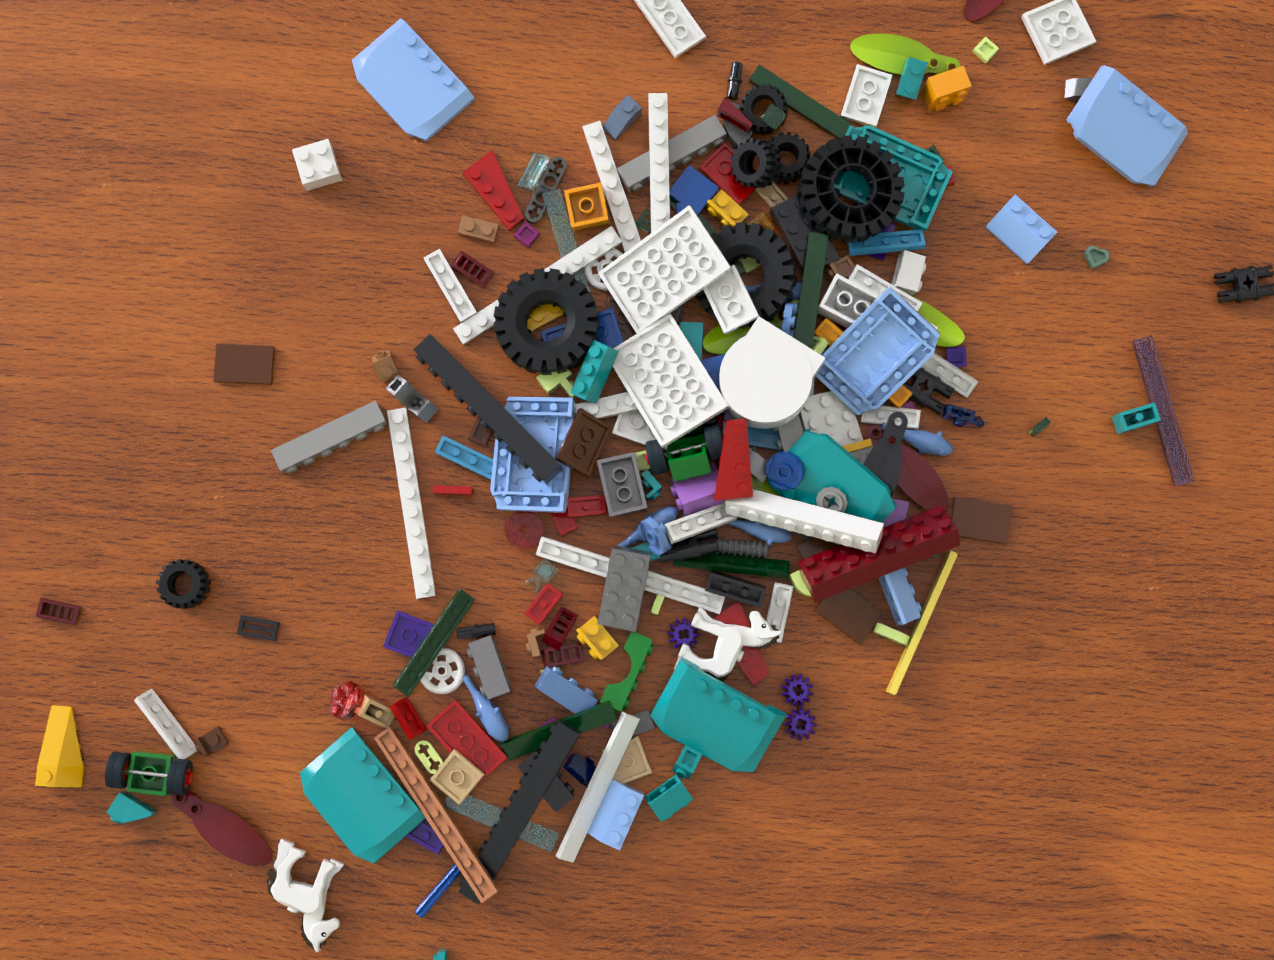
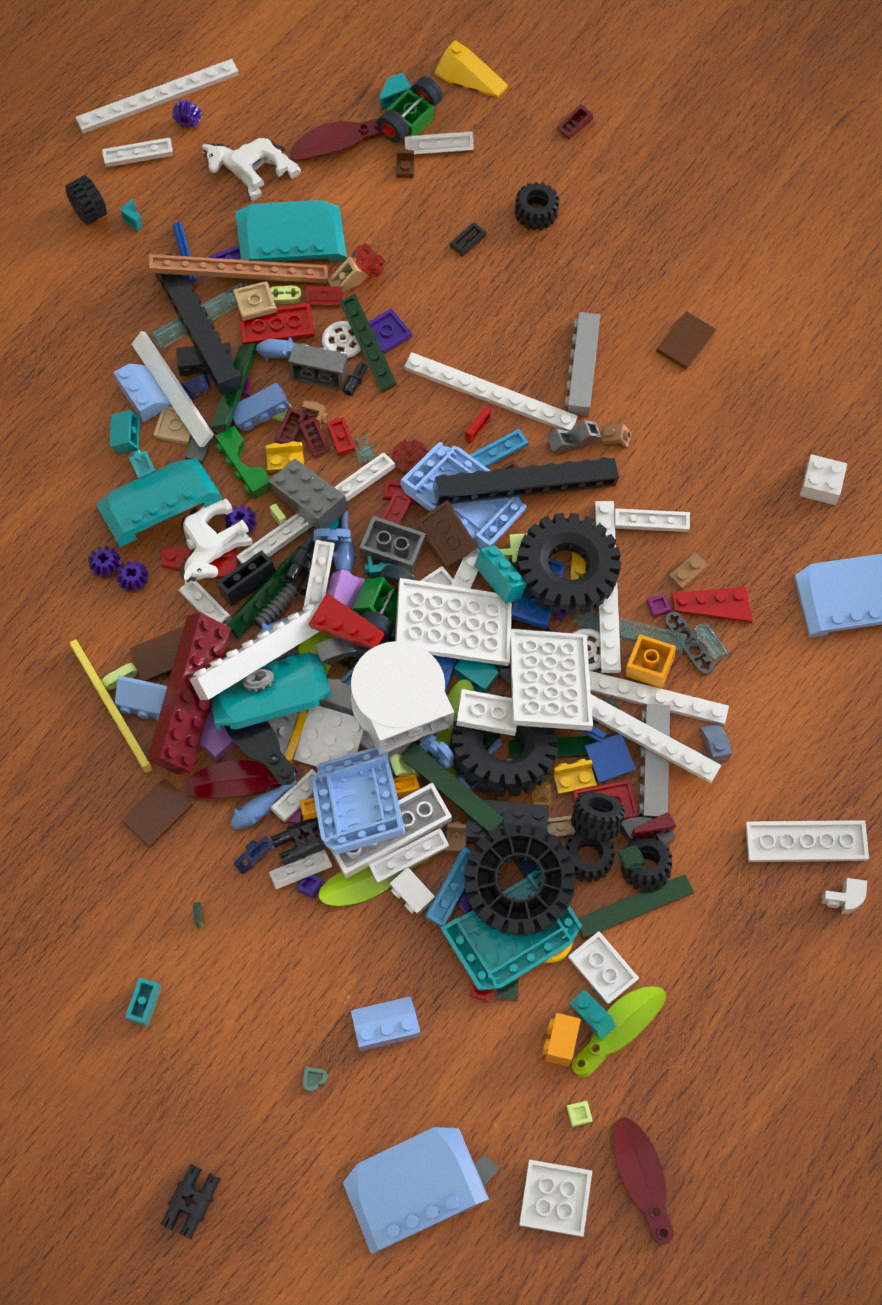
camera: 125 degrees right, 15 degrees down
dark red slope [451,251,494,288] -> none
black axle [726,62,743,100] -> none
blue tile [765,451,805,490] -> none
clear purple plate [1132,336,1195,487] -> none

